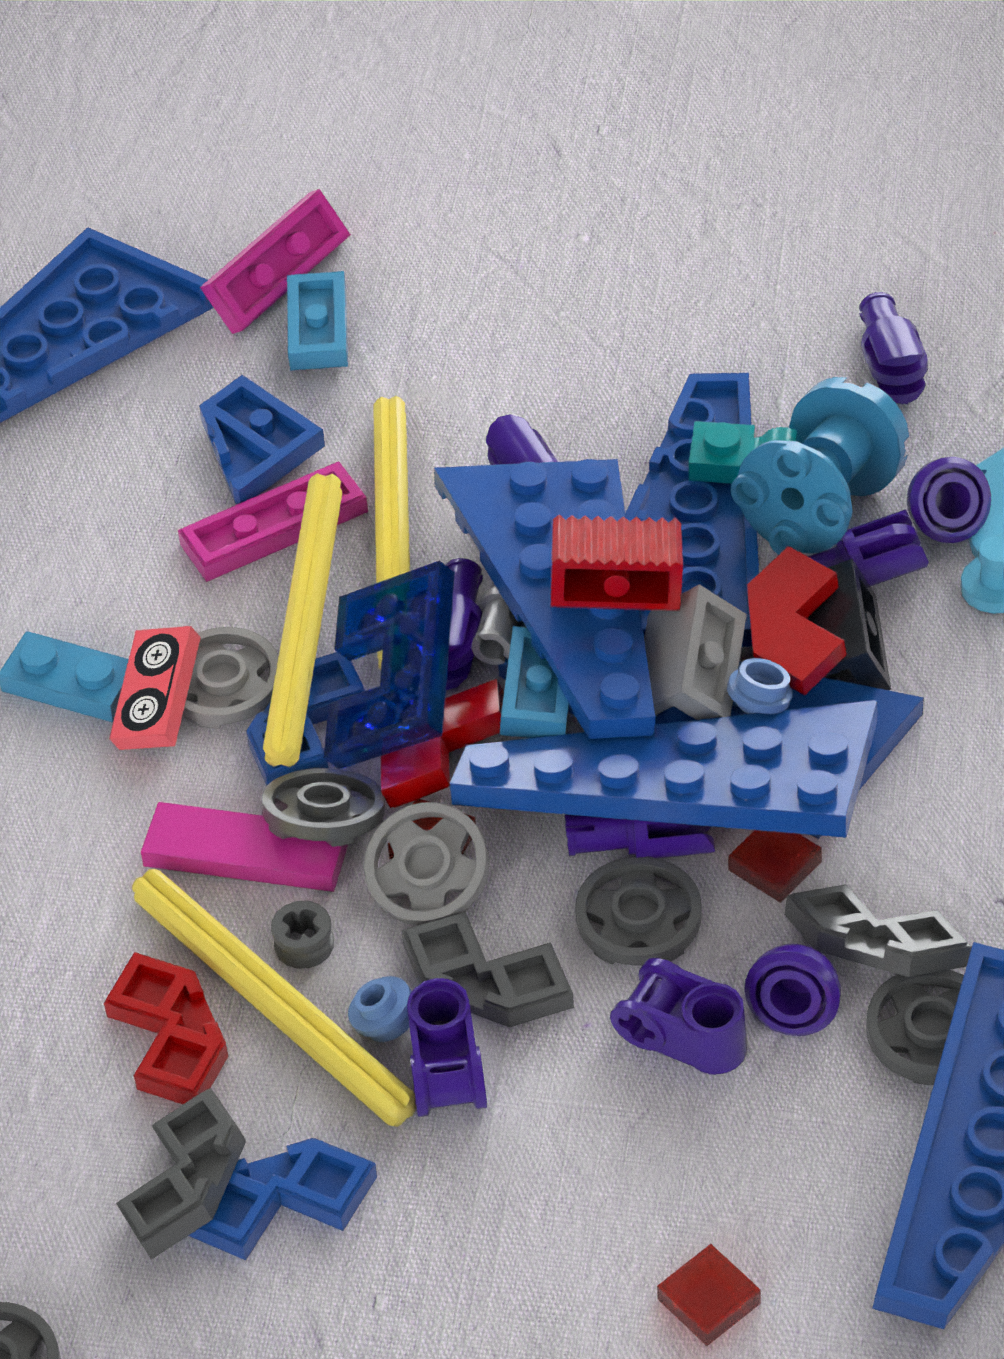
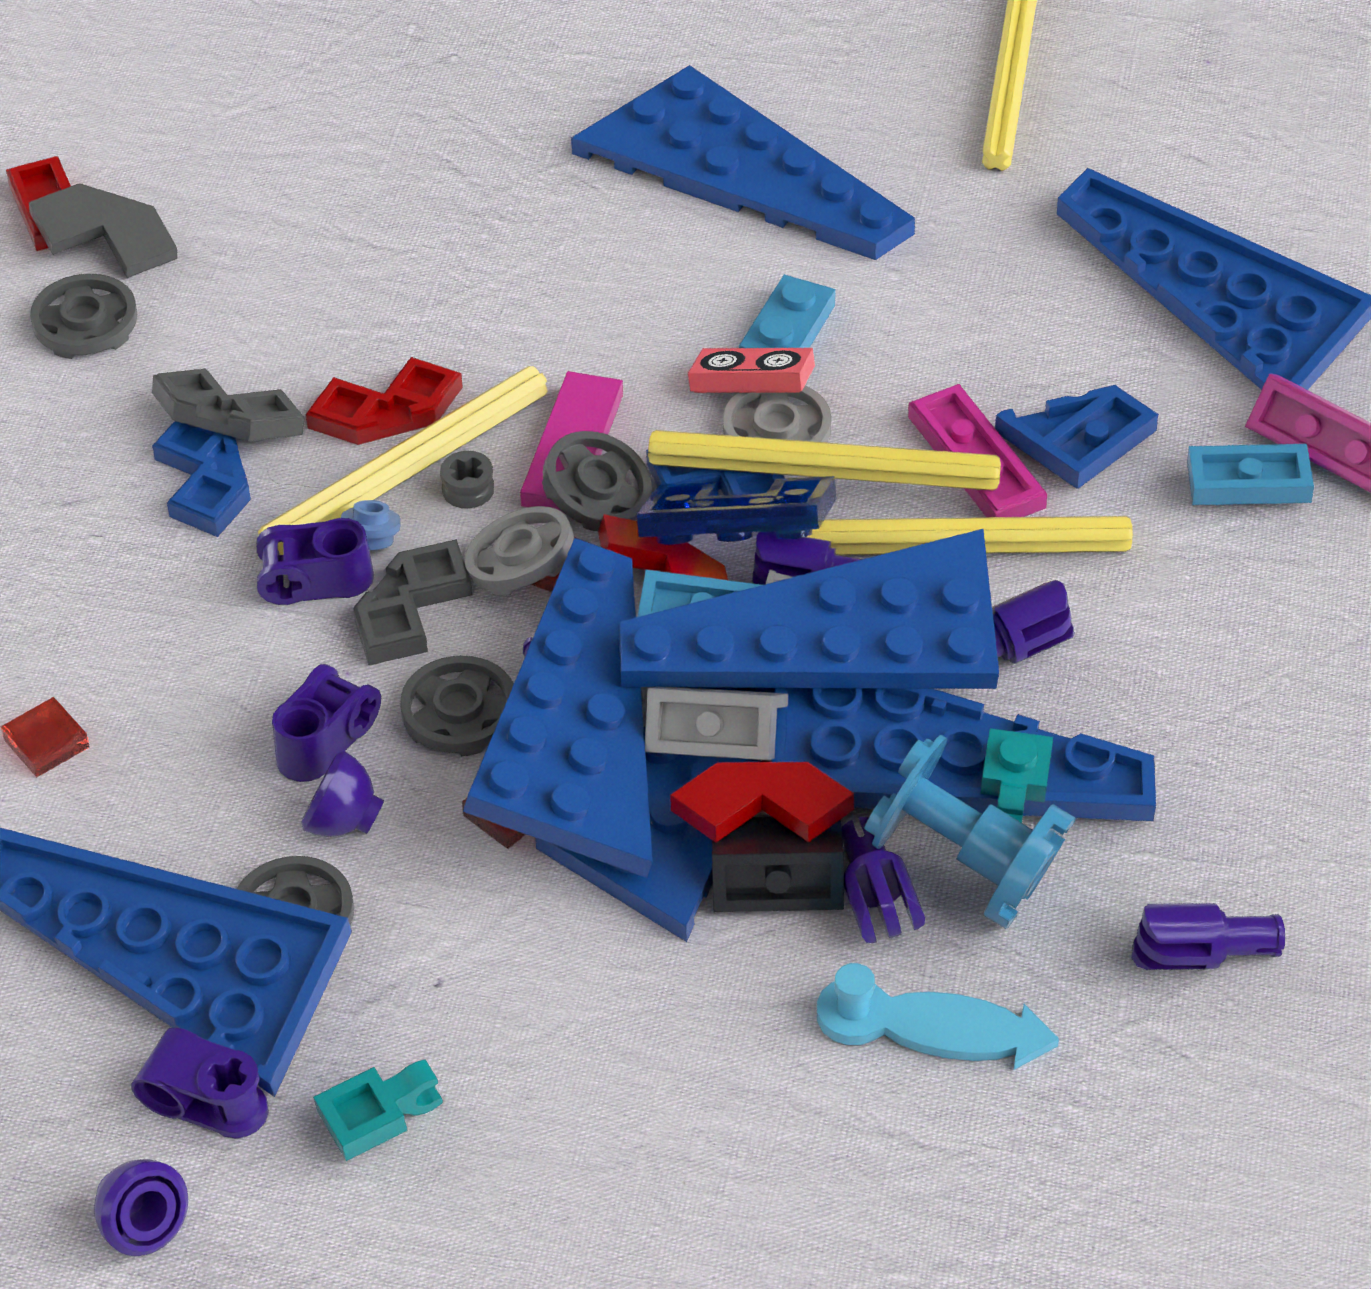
camera: 90 degrees right, 0 degrees up
red brick [551,514,683,611] -> none
medium blue plate [727,658,792,714] -> none
dark grey tile [784,884,972,977] -> none
dark purple brick [907,457,991,543] -> none

